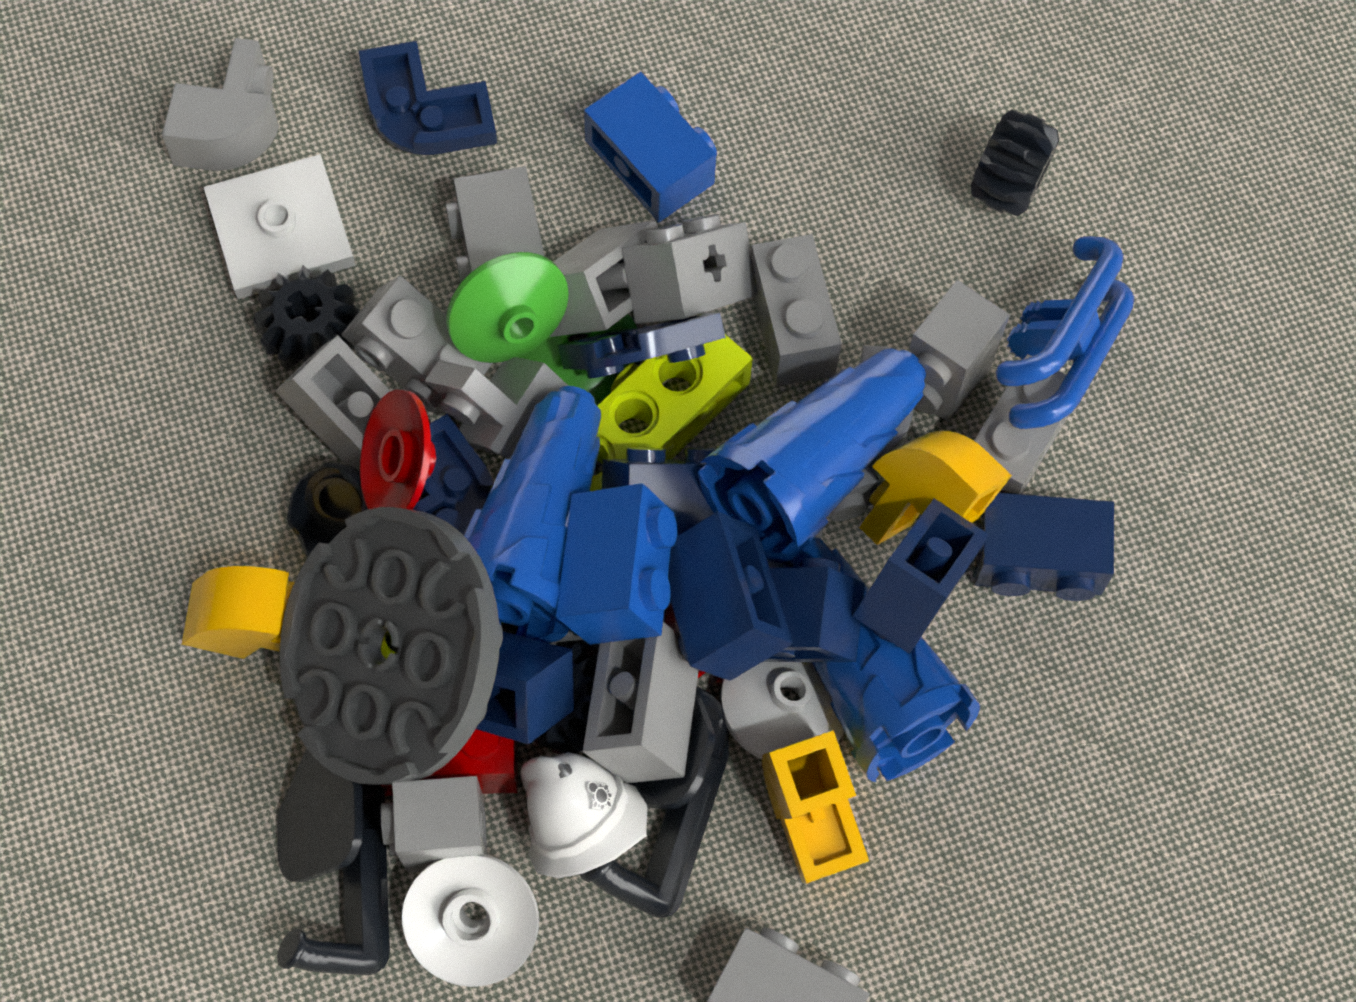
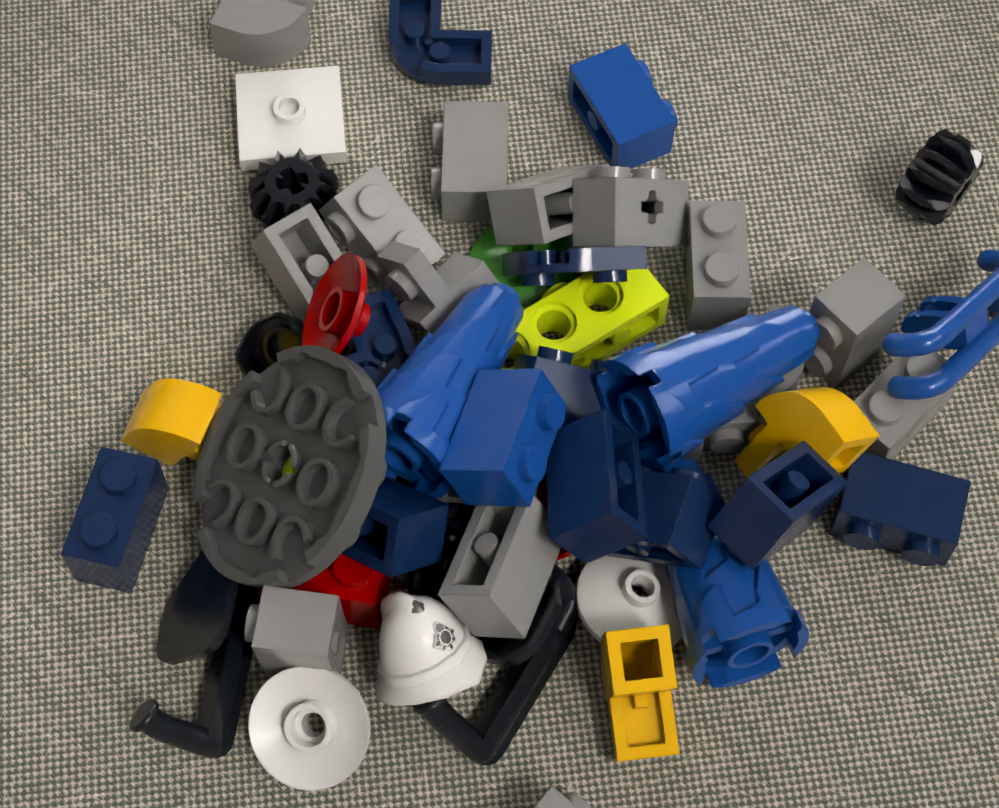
camera: 15 degrees right, 5 degrees down
bright green dish [446,252,569,363] -> none
none -> dark blue brick [61,447,169,594]

